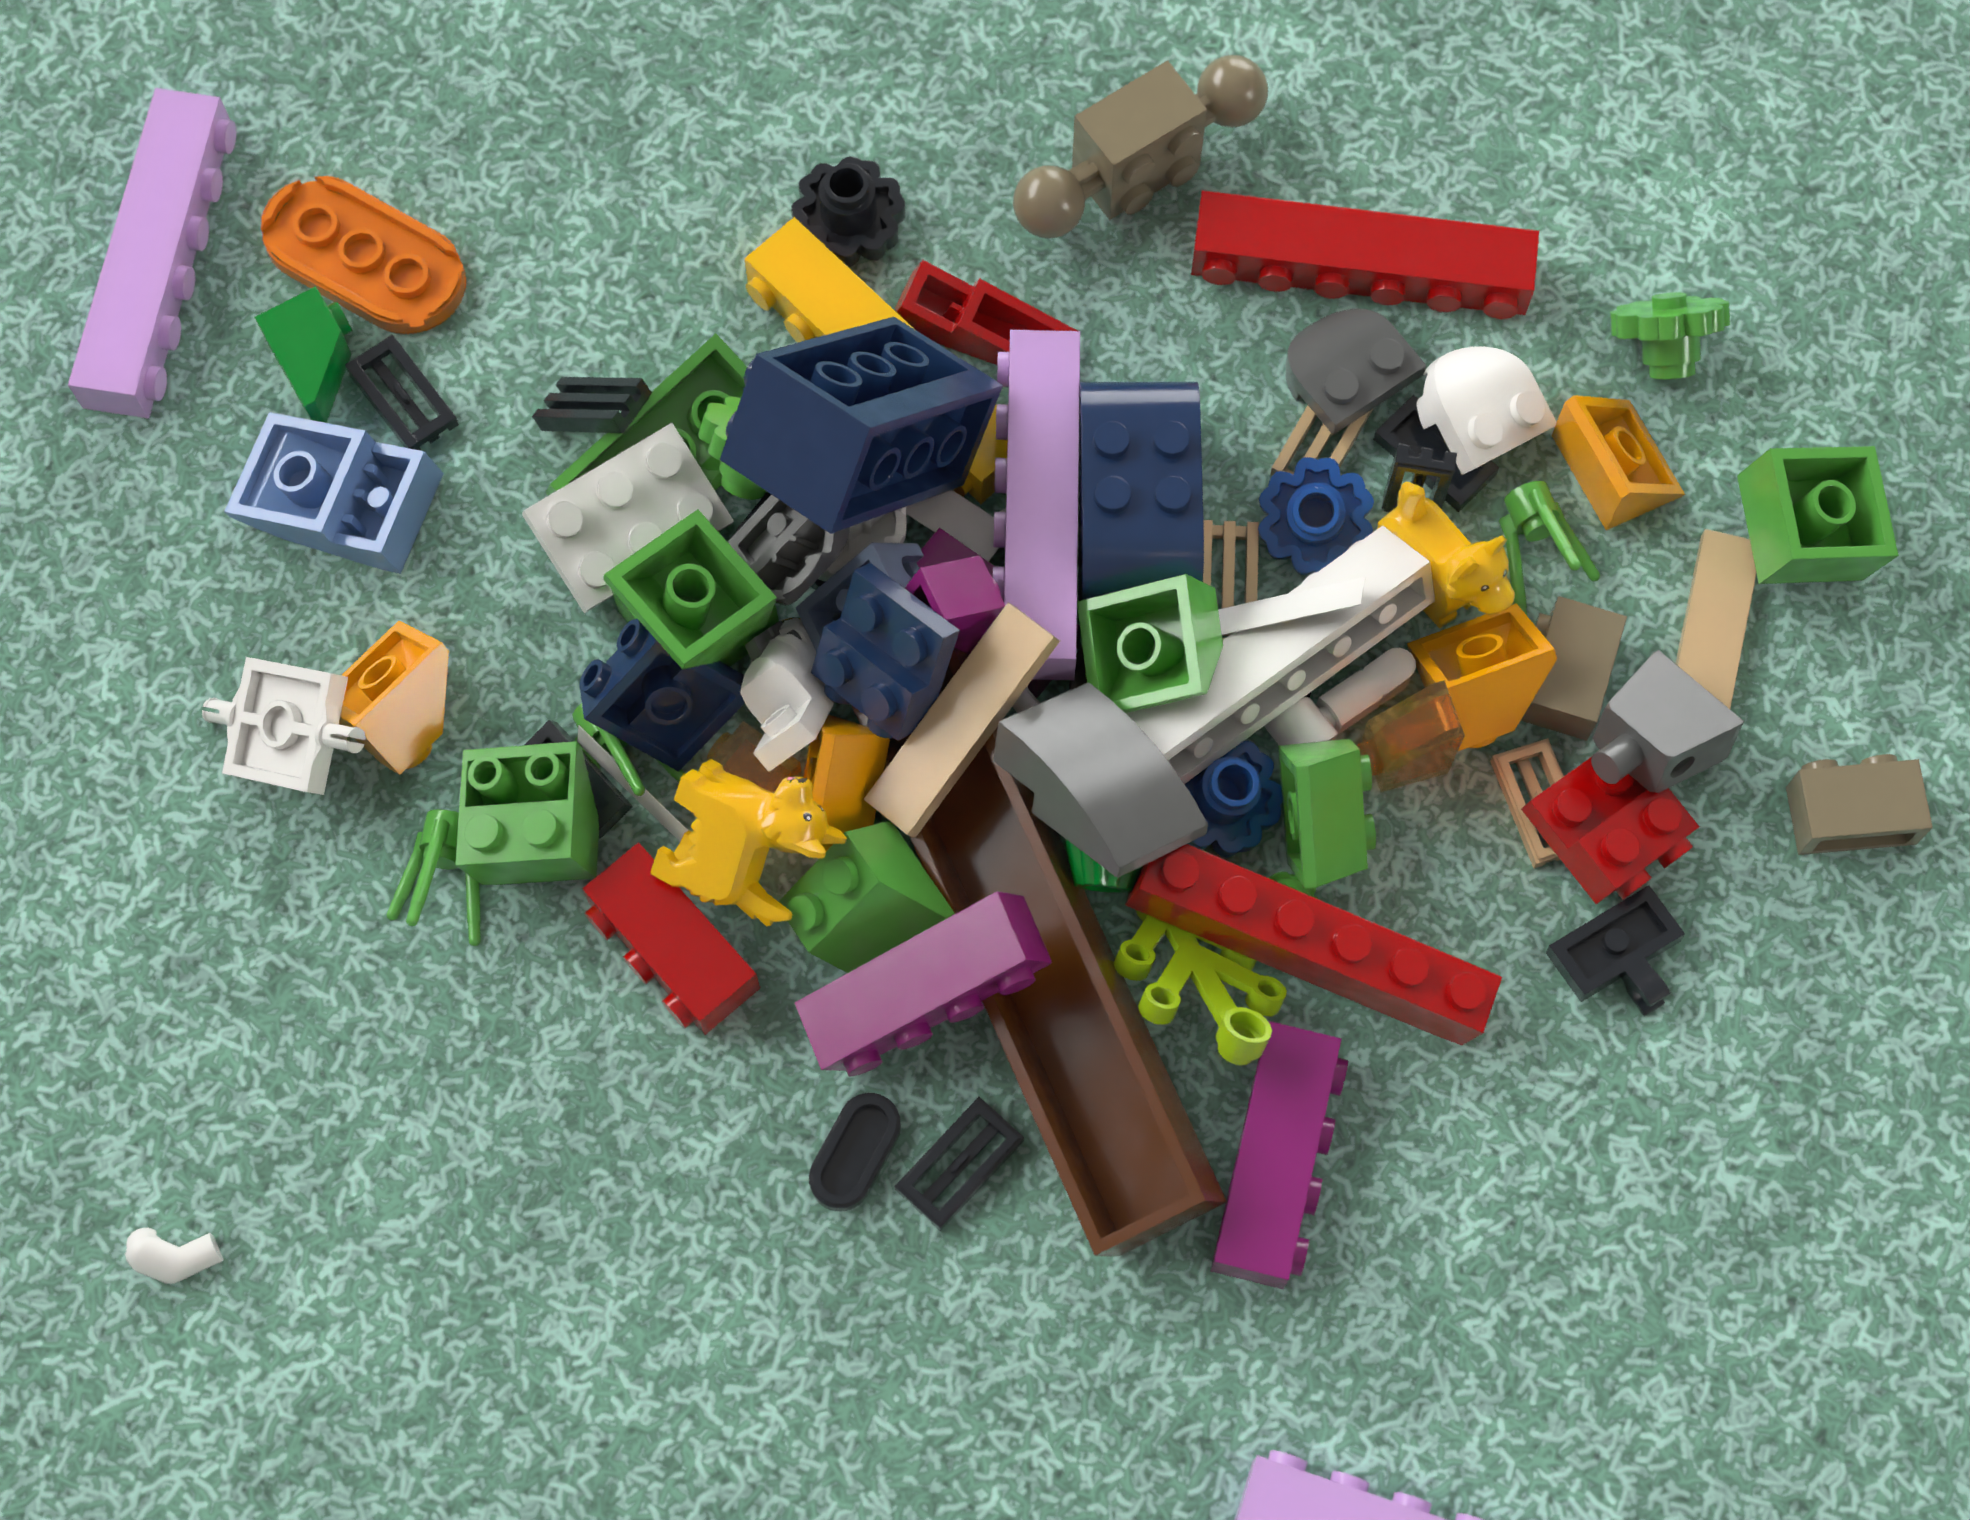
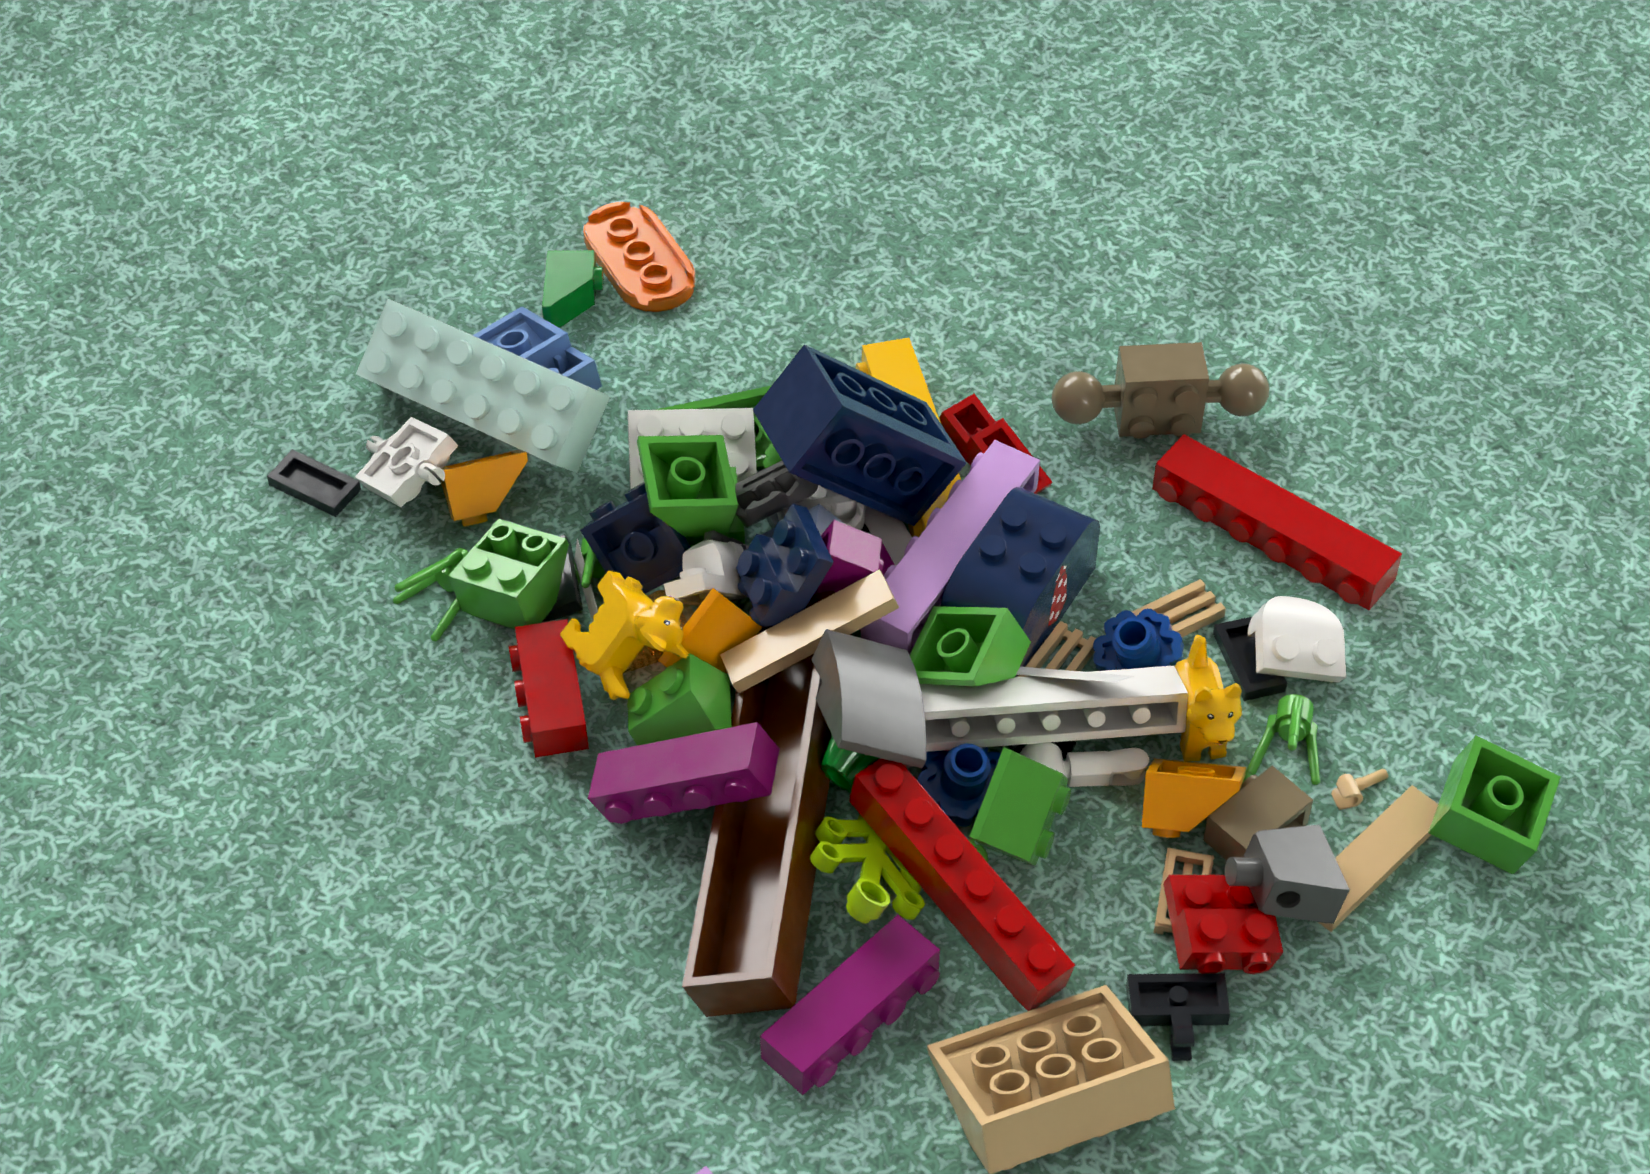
camera: 30 degrees right, 20 degrees down
lavender brick [68,88,236,418] -> none
white arm [125,1228,223,1284] -> none
black tile [345,334,459,450] -> none
black tile [532,377,652,434] -> none
black plant [791,156,906,267] -> none
black tile [809,1093,901,1212] -> none
black tile [894,1097,1024,1231] -> none
dark grey slope [1285,309,1426,435] -> none
clear orange slope [1357,680,1465,792] -> none
black tile [1382,443,1457,512] -> none
light orange slope [1551,395,1685,530] -> none
bright green plant [1610,292,1730,379] -> none
dark tan brick [1786,754,1933,855] -> none
none -> black tile [267,449,361,517]
none -> light aqua brick [356,299,610,473]
none -> tan slope [927,985,1175,1174]
none -> tan hand [1331,769,1388,810]

